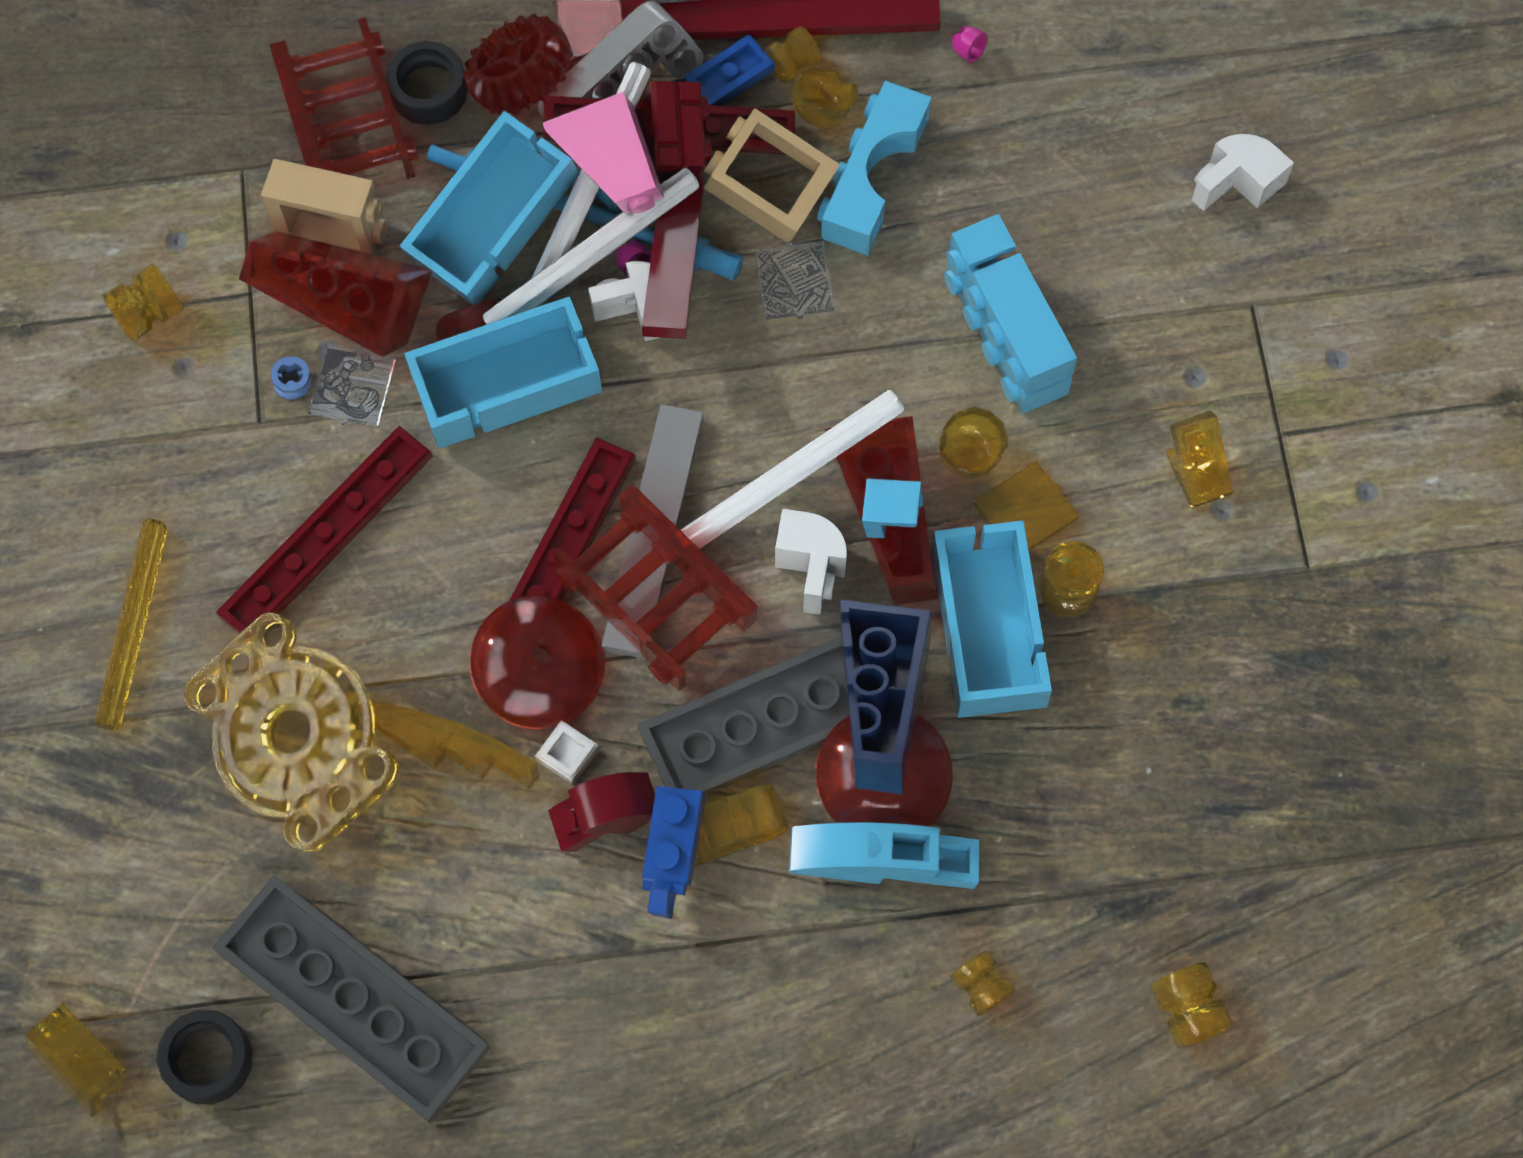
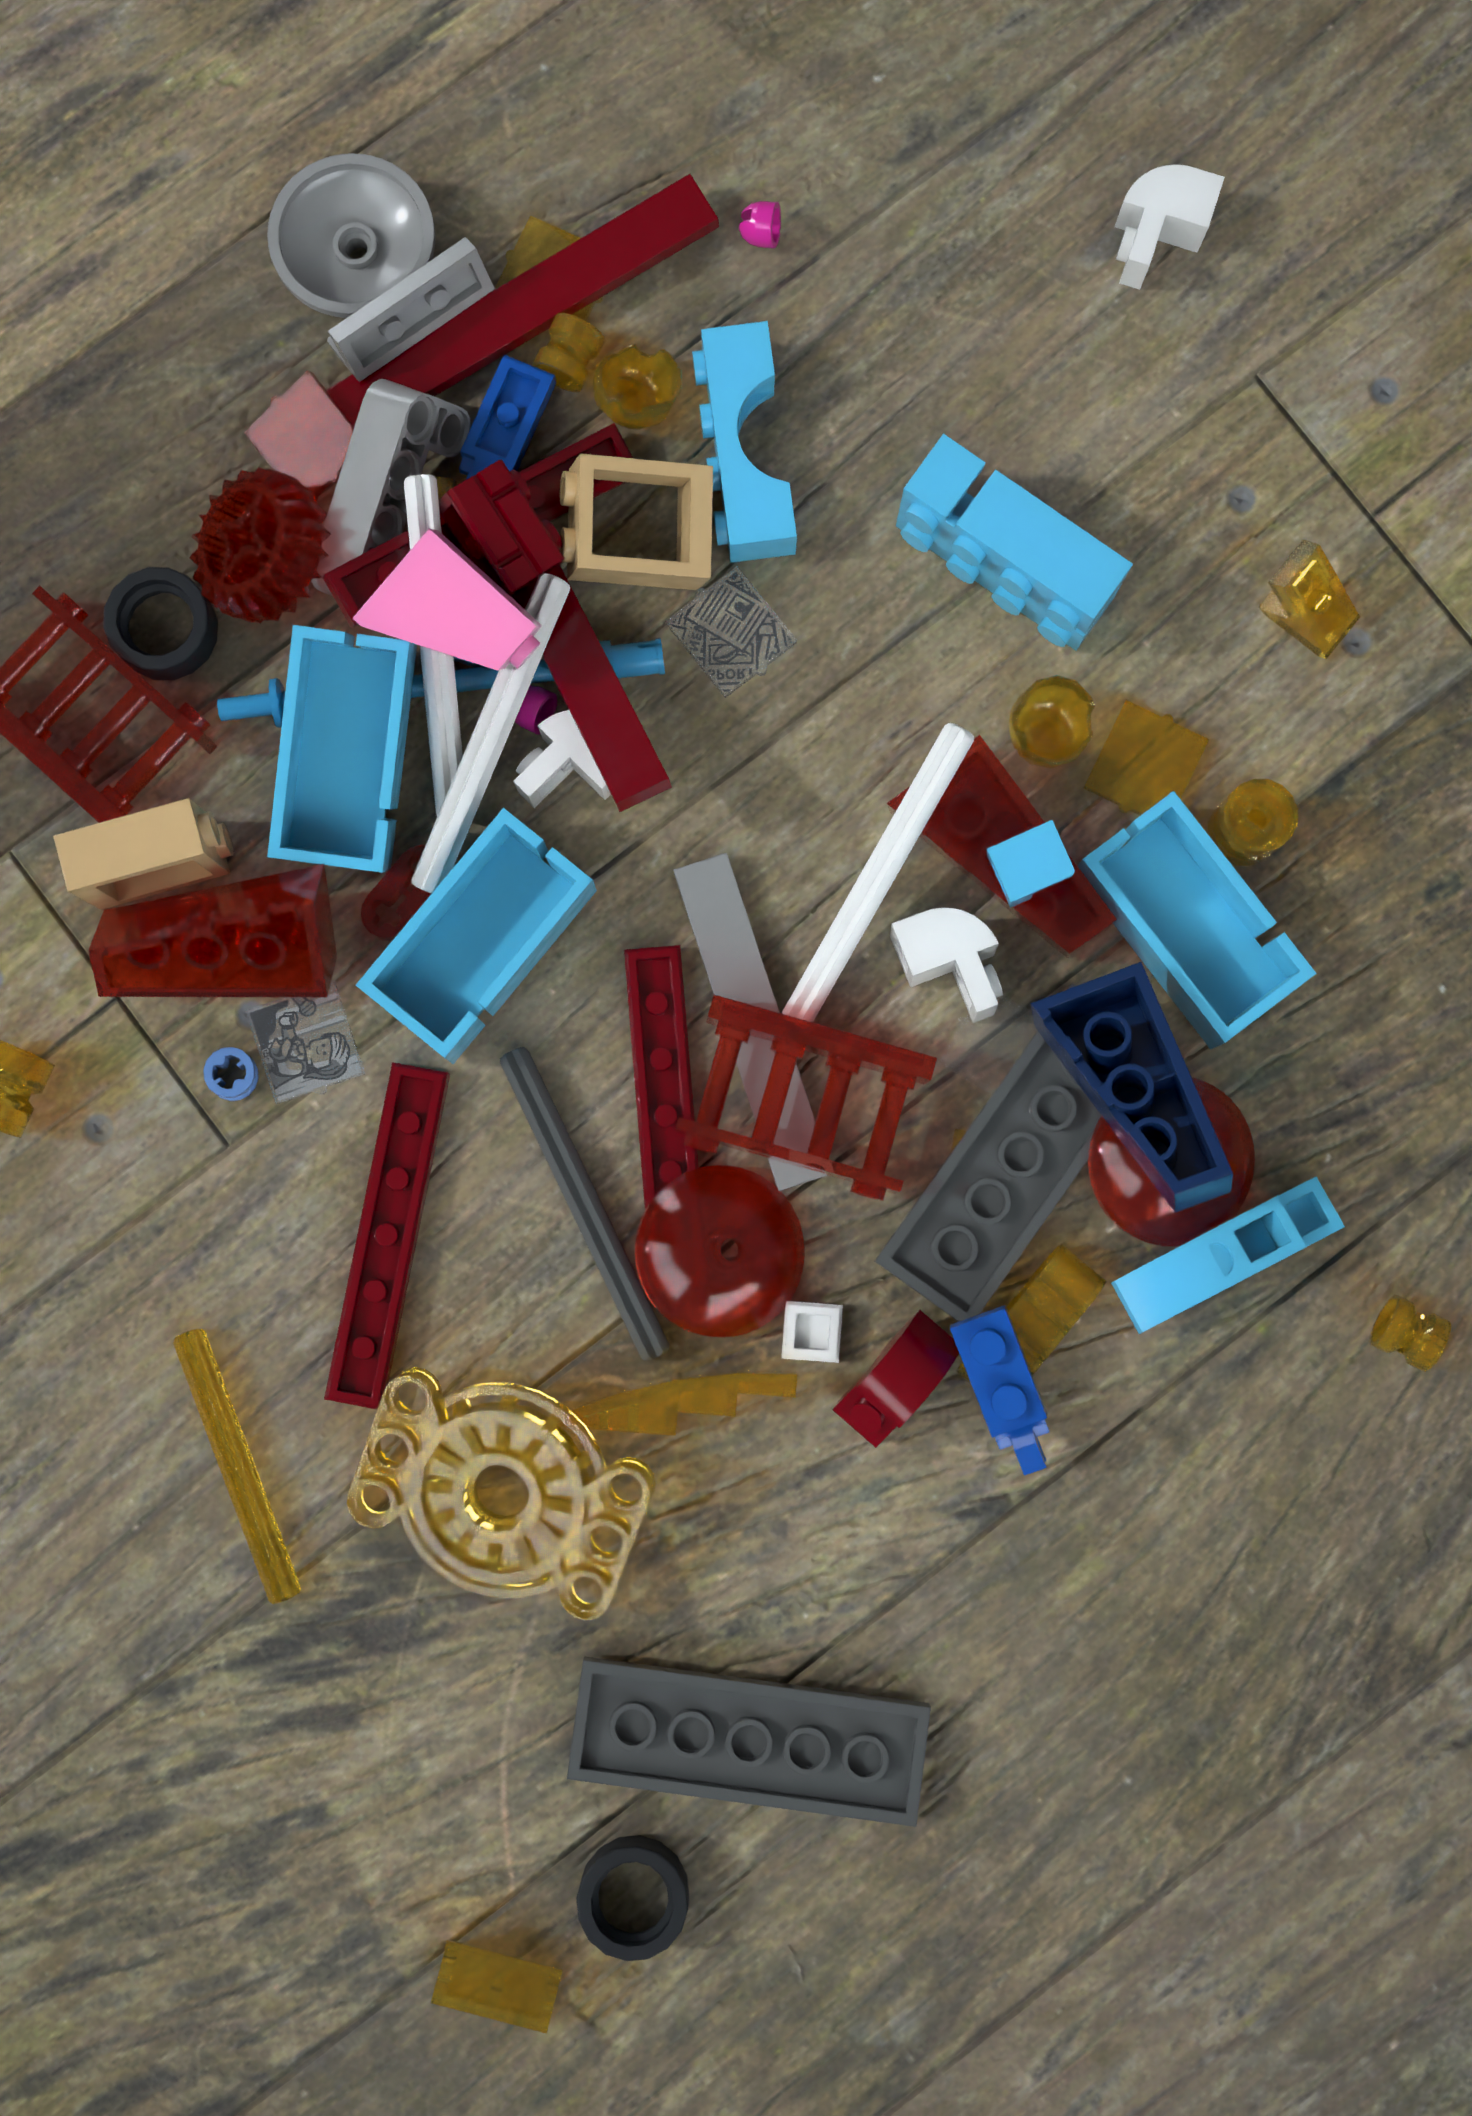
camera: 30 degrees left, 15 degrees up
none -> dark grey axle [500,1047,670,1361]

